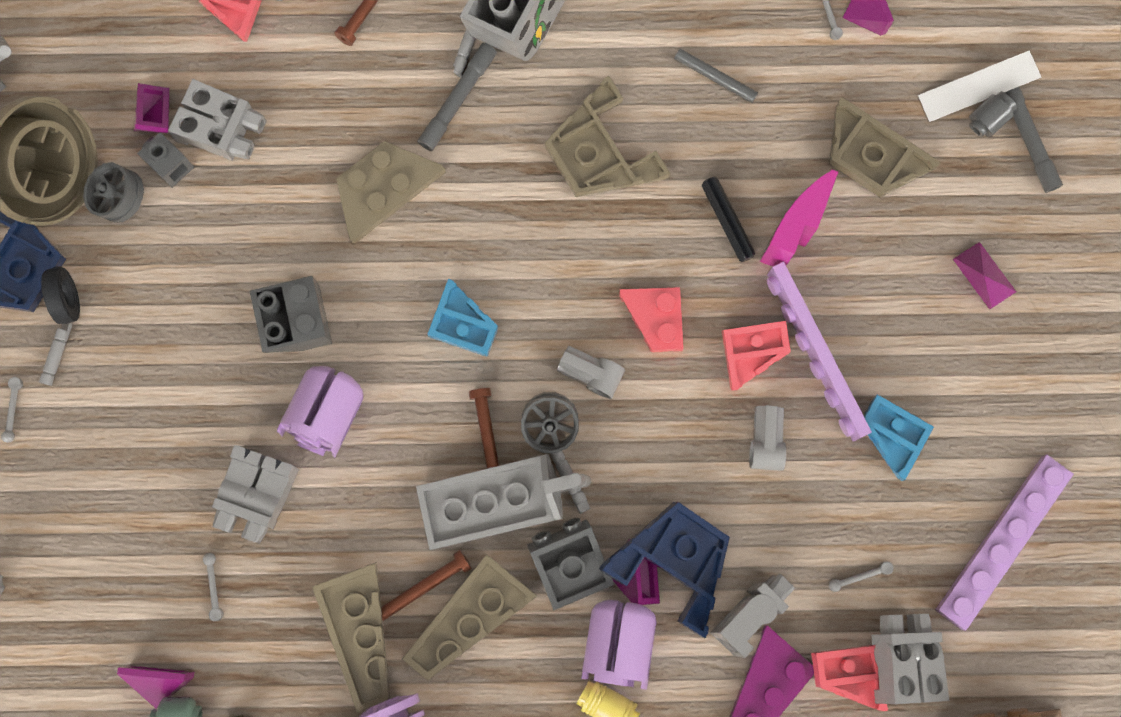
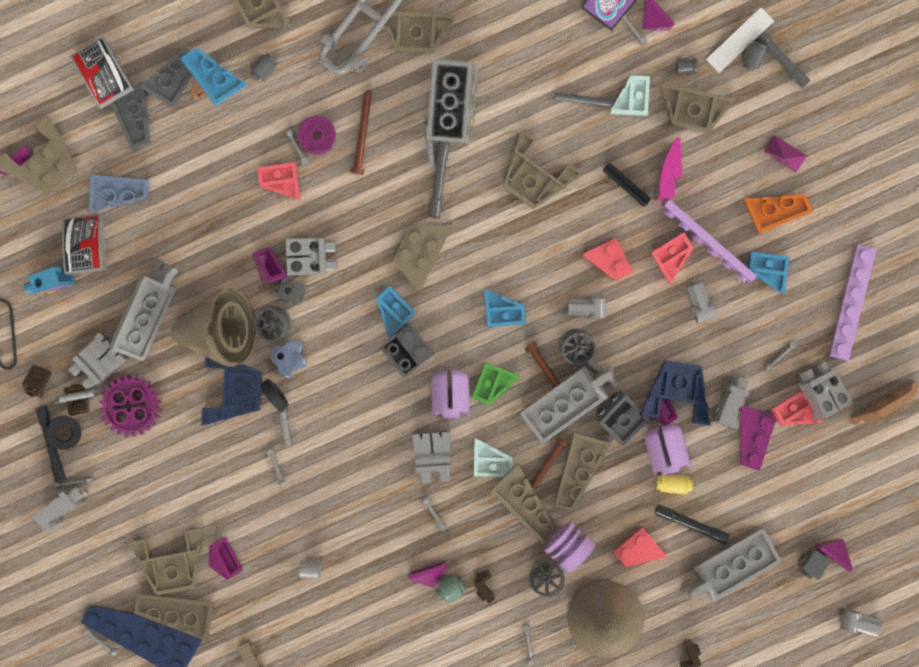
camera: 20 degrees left, 10 degrees up
none -> sand blue plate [270,341,307,378]
none -> dark azure wing [376,286,416,339]
none -> bright green wing [472,363,520,405]
none -> light aqua wing [474,439,513,477]
none -> light aqua wing [610,75,650,116]
none -> dark grey bush [676,58,698,76]
none -> orange wing [743,194,813,234]

